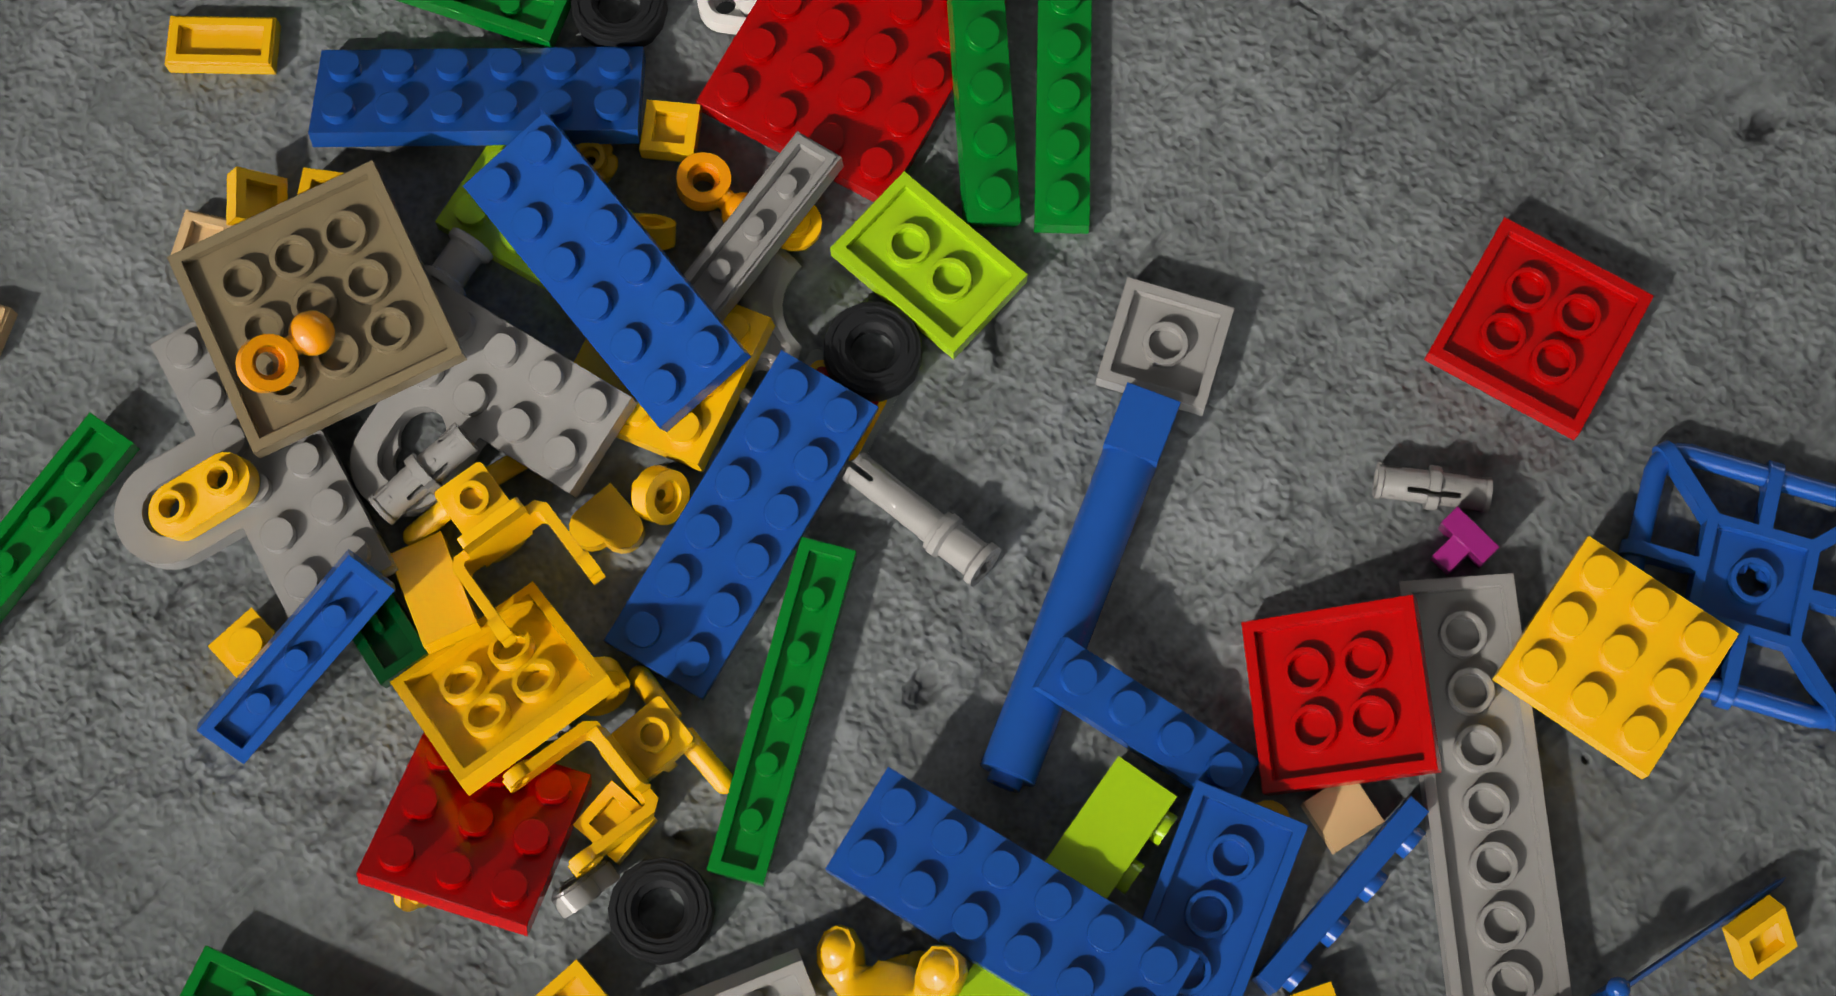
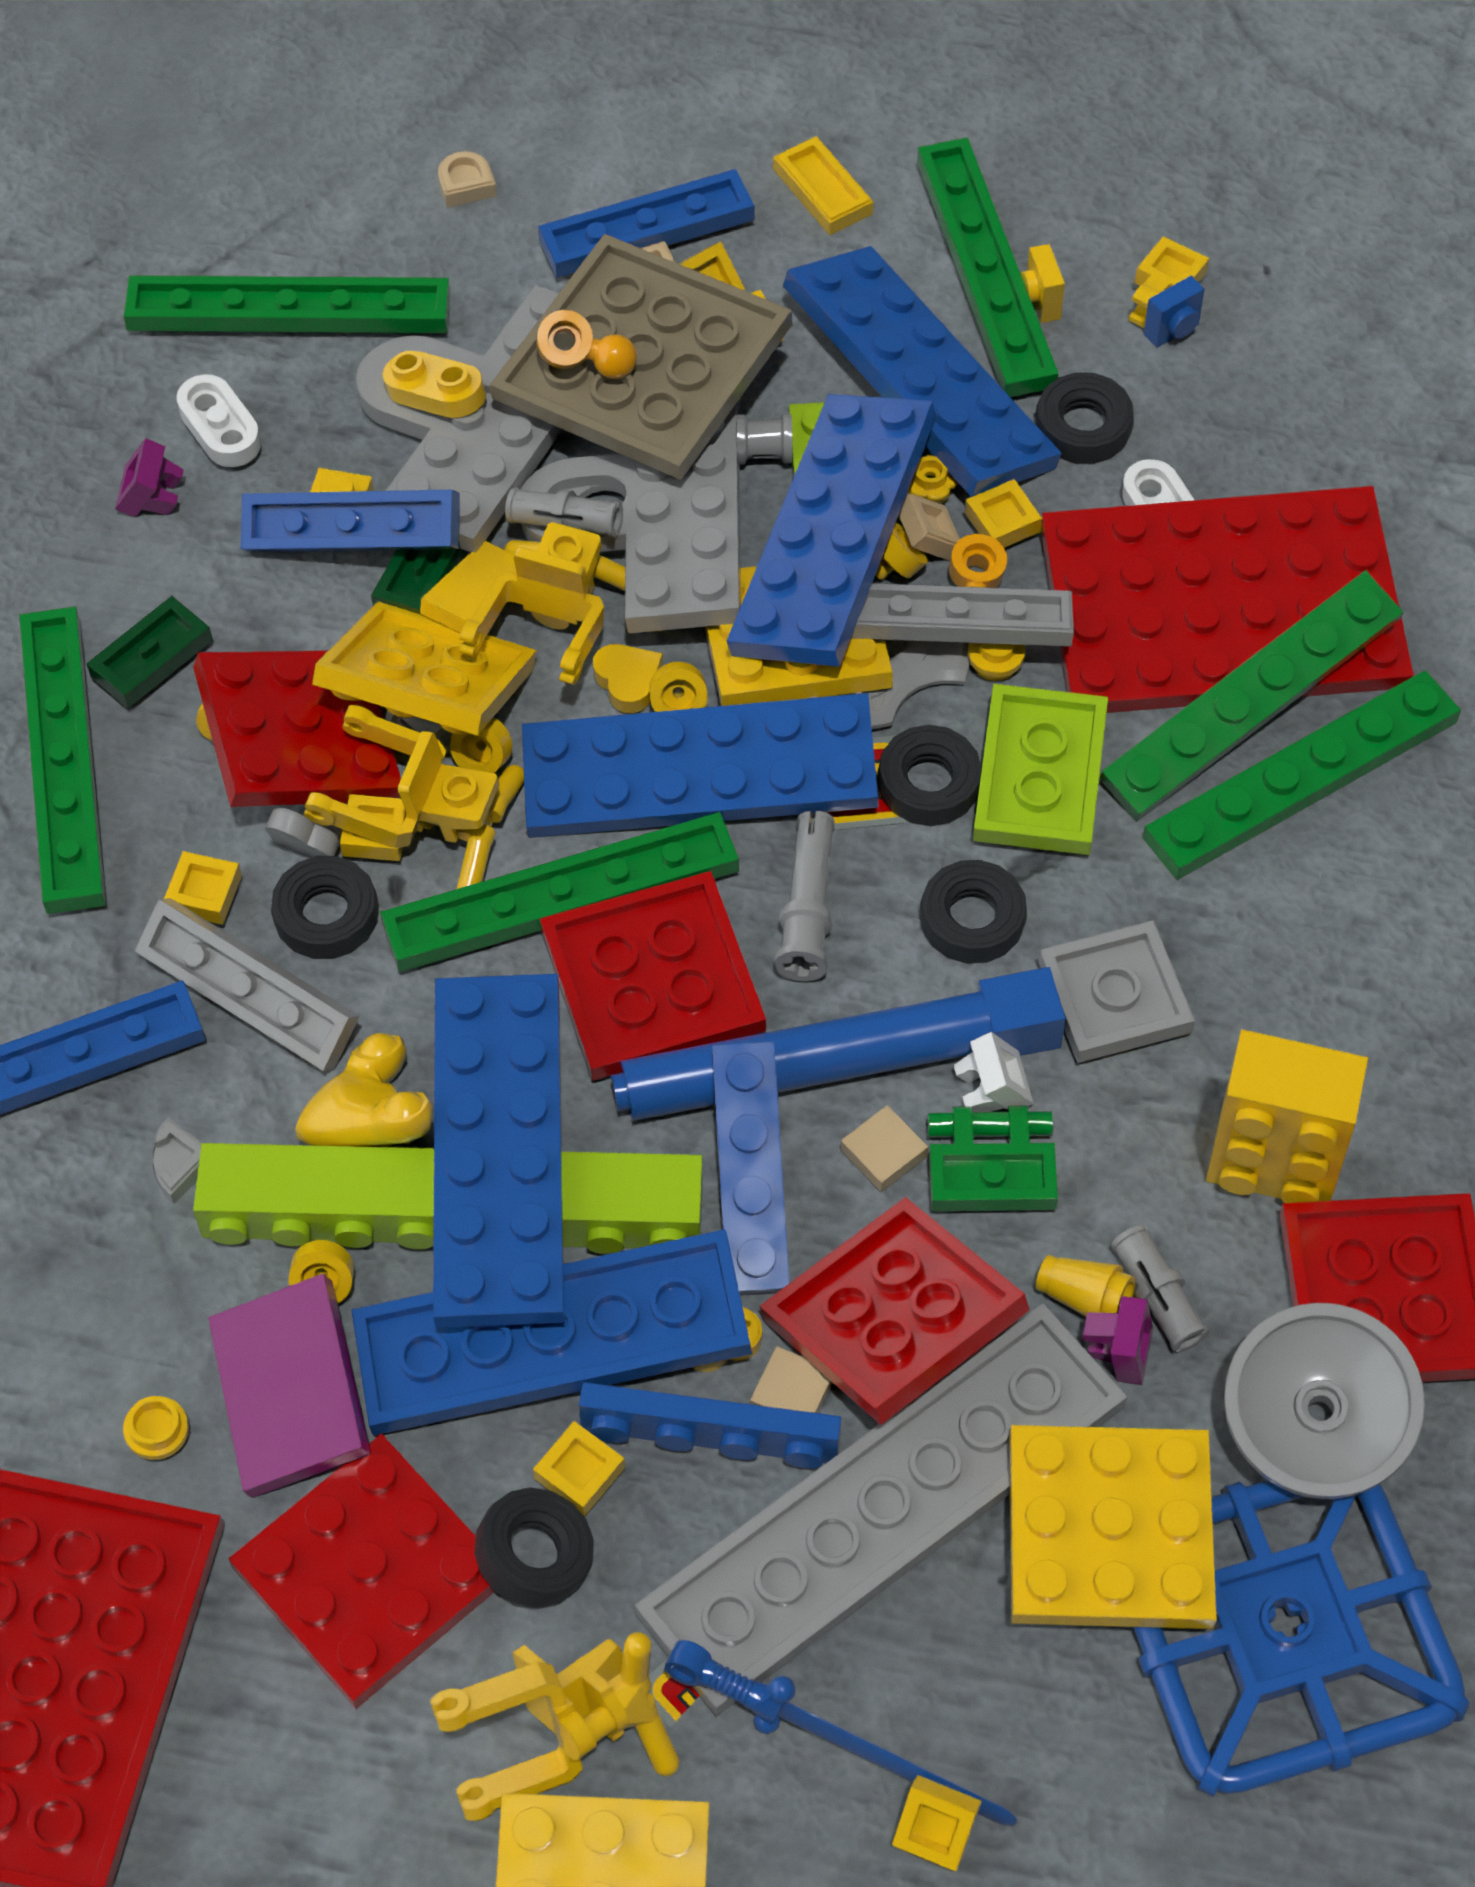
camera: 55 degrees right, 15 degrees down
none -> dark green plate [86,595,213,708]
none -> magenta tile [115,438,184,517]
none -> white plate [177,374,261,467]
none -> blue plate [538,169,755,278]
none -> red plate [540,871,766,1081]
none -> tan tile [840,1105,928,1192]
none -> tan tile [899,493,960,561]
none -> black tyre [920,860,1027,964]
none -> green plate [927,1105,1058,1211]
none -> white tile [954,1032,1034,1112]
none -> yellow cone [1036,1255,1136,1317]
none -> yellow brick [1205,1029,1368,1203]
none -> light grey dish [1224,1303,1425,1499]

